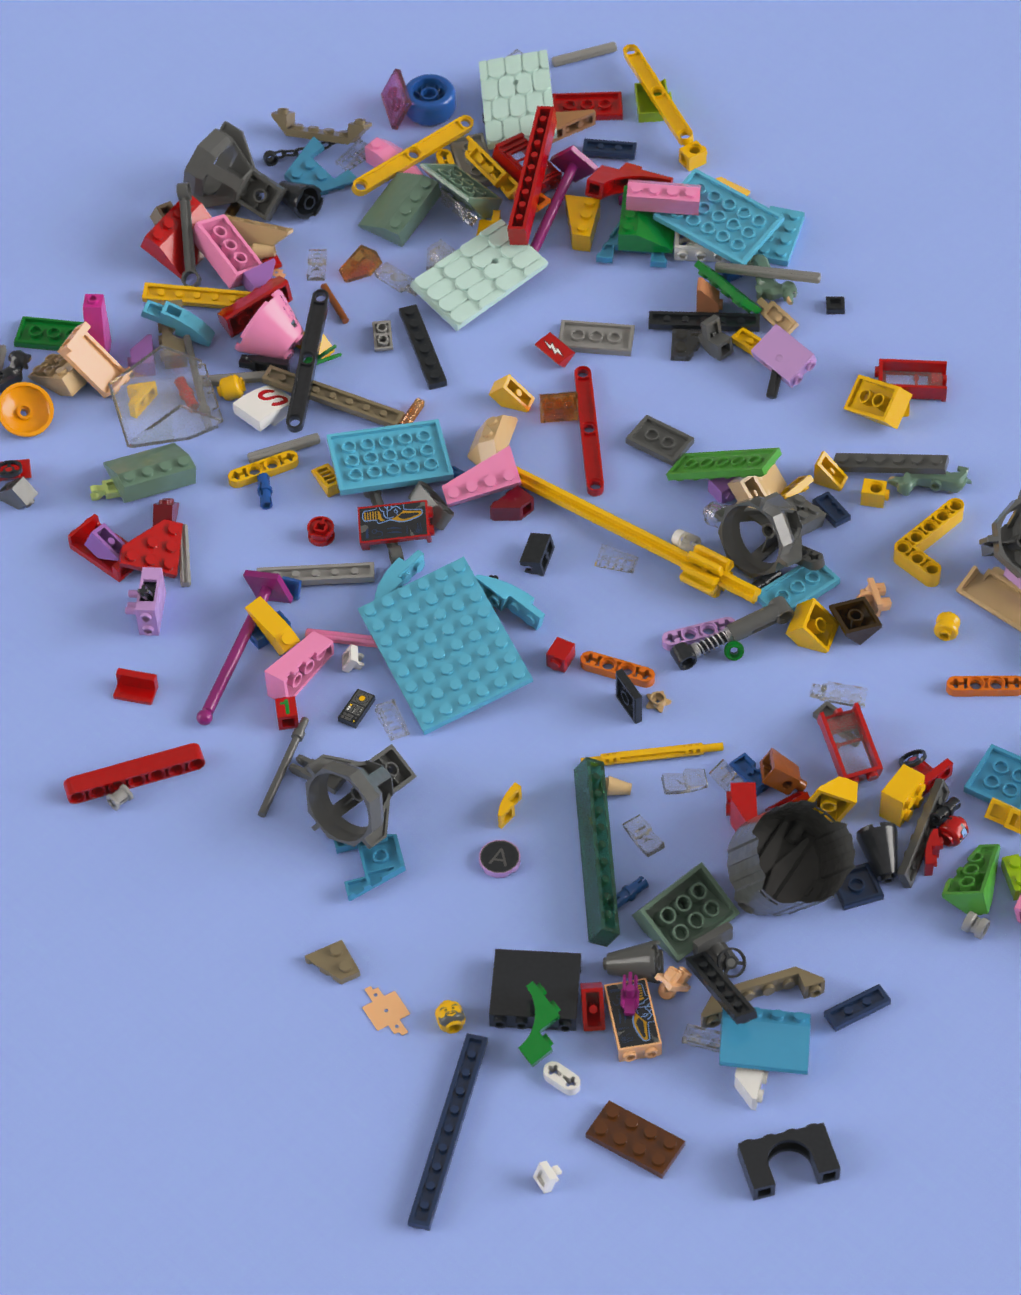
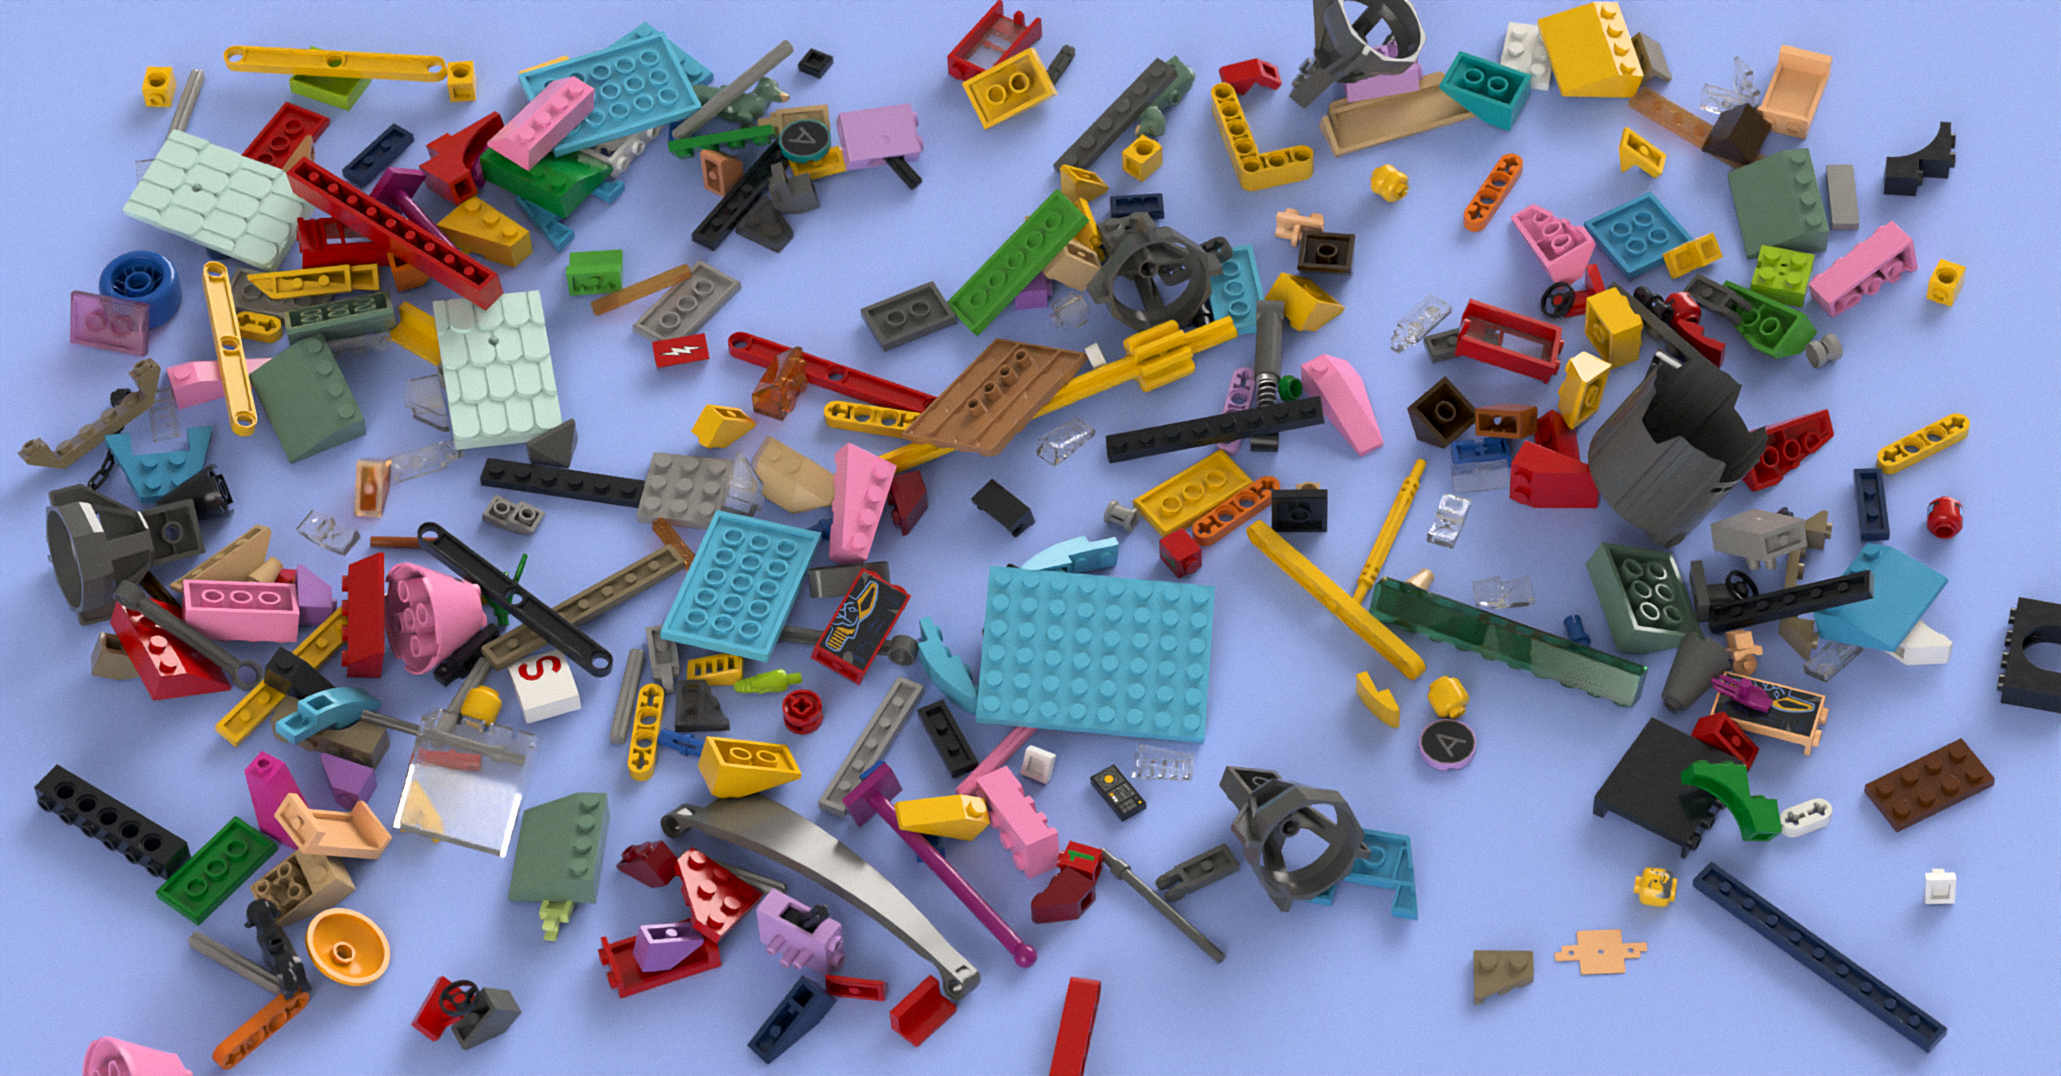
camera: 60 degrees left, 0 degrees up
none -> black brick [34,764,191,881]
none -> yellow brick [142,66,177,107]
none -> black slope [264,646,336,700]
none -> dark grey slope [526,418,578,468]
none -> bright green bracket [566,249,623,296]
none -> clear orange axle [591,264,692,316]
none -> light grey plate [636,452,735,530]
none -> light grey hinge [645,625,681,695]
none -> panel [661,792,981,1001]
none -> clear smoke wing [674,679,730,732]
none -> yellow slope [698,736,802,798]
none -> clear slope [720,452,765,518]
none -> lime piece [734,669,802,695]
none -> dark blue slope [747,975,837,1064]
none -> tile [779,119,831,163]
none -> yellow beam [824,401,920,439]
none -> red slope [825,975,888,1002]
none -> medium nougat piece [901,338,1089,457]
none -> black plate [917,700,979,778]
none -> dark red slope [1030,866,1096,924]
none -> dark grey axle [1046,45,1075,85]
none -> light grey bush [1104,500,1140,533]
none -> black plate [1106,396,1325,463]
none -> yellow tile [1133,449,1253,538]
none -> red slope [1218,58,1282,96]
none -> yellow beam [1246,520,1426,680]
none -> bright pink wedge [1301,354,1383,457]
none -> dark brown slope [1407,376,1475,449]
none -> yellow head [1427,675,1470,720]
none -> bright pink wedge [1511,204,1596,290]
none -> dark grey hinge [1682,273,1753,325]
none -> light grey piece [1710,507,1808,570]
none -> red wedge [1742,409,1834,492]
none -> yellow beam [1876,413,1970,475]
none -> red head [1926,496,1964,539]

